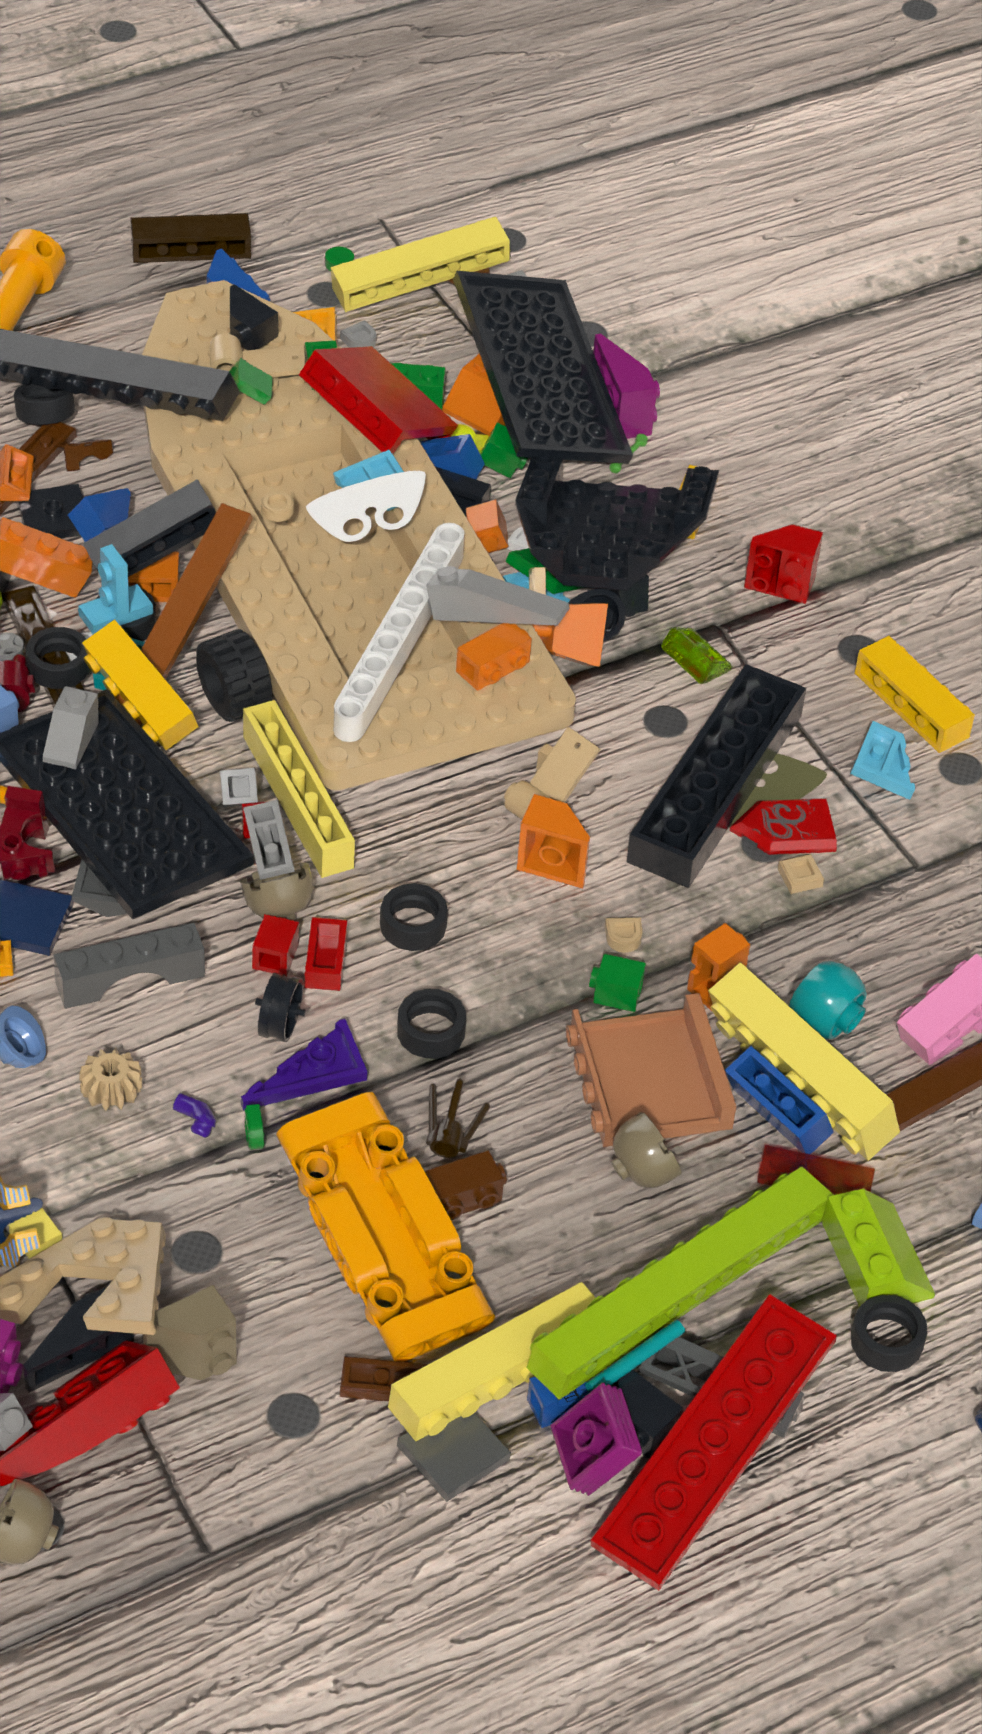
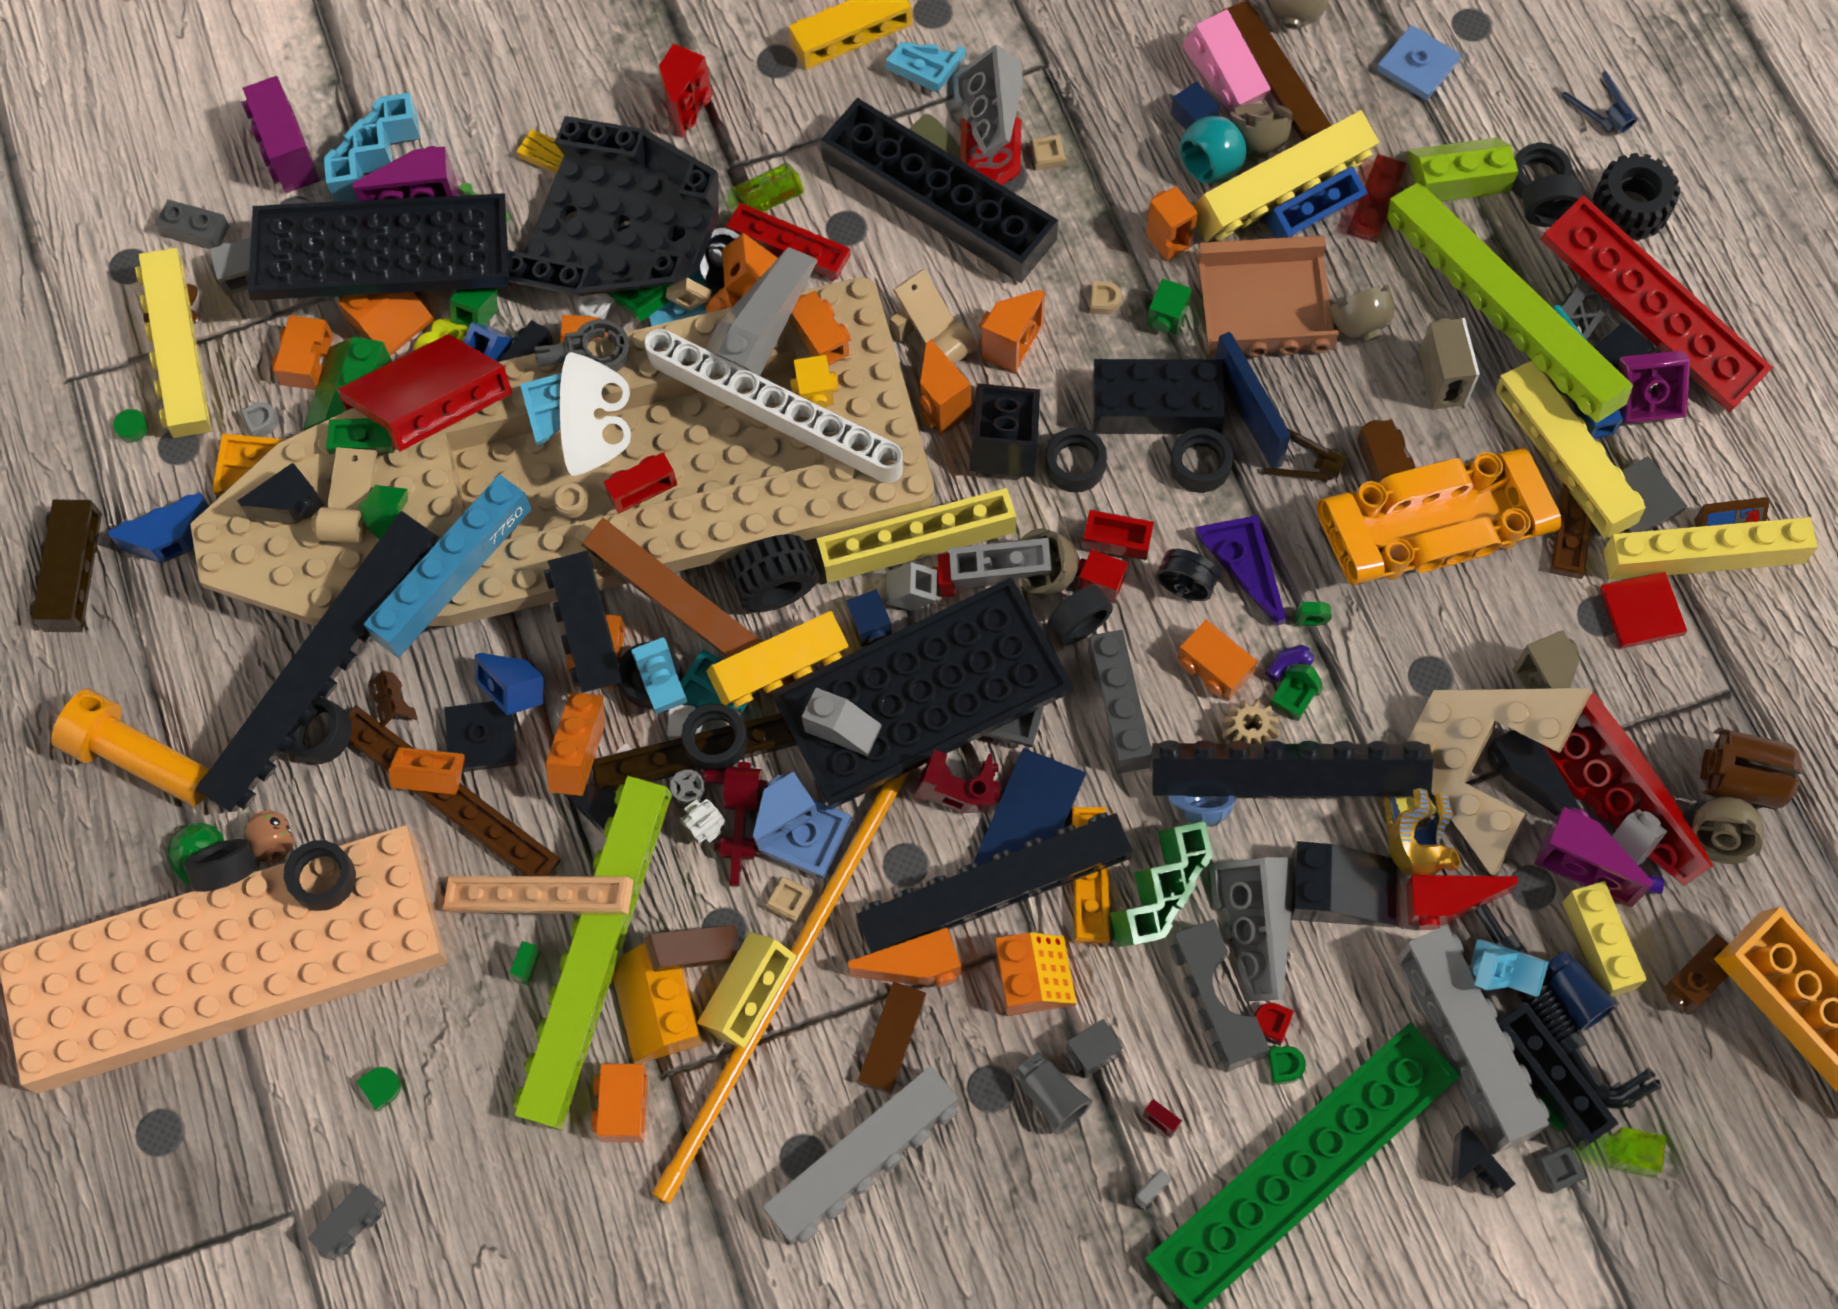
camera: 75 degrees left, 20 degrees up
none -> dark grey piece [155,199,230,249]
none -> magenta piece [241,76,320,193]
none -> orange brick [272,315,334,390]
none -> medium azure brick [324,92,421,202]
none -> dark azure brick [364,474,532,658]
none -> dark grey pin [534,319,629,372]
none -> red piece [603,452,678,514]
none -> red gear [726,203,851,282]
none -> yellow brick [790,355,839,408]
none -> dark blue brick [846,589,892,647]
none -> orange slope [919,339,971,435]
none -> light grey wedge [952,44,1023,157]
none -> black slope [969,383,1040,477]
none -> black tyre [1048,585,1113,645]
none -> black brick [1092,359,1225,434]
none -> black brick [1152,740,1434,797]
none -> dark blue brick [1171,81,1220,130]
none -> orange brick [1177,619,1258,701]
none -> dark blue tile [1214,332,1291,468]
none -> dark tan cylinder [1230,103,1292,158]
none -> green tile [1270,664,1323,721]
none -> dark tan piece [1418,318,1480,410]
none -> black tyre [1522,174,1583,227]
none -> black tyre [1592,153,1680,240]
none -> red tile [1599,572,1687,649]
none -> light yellow brick [1603,517,1818,580]
none -> slope [1694,497,1769,527]
none -> reddish brown cylinder [1700,727,1802,809]

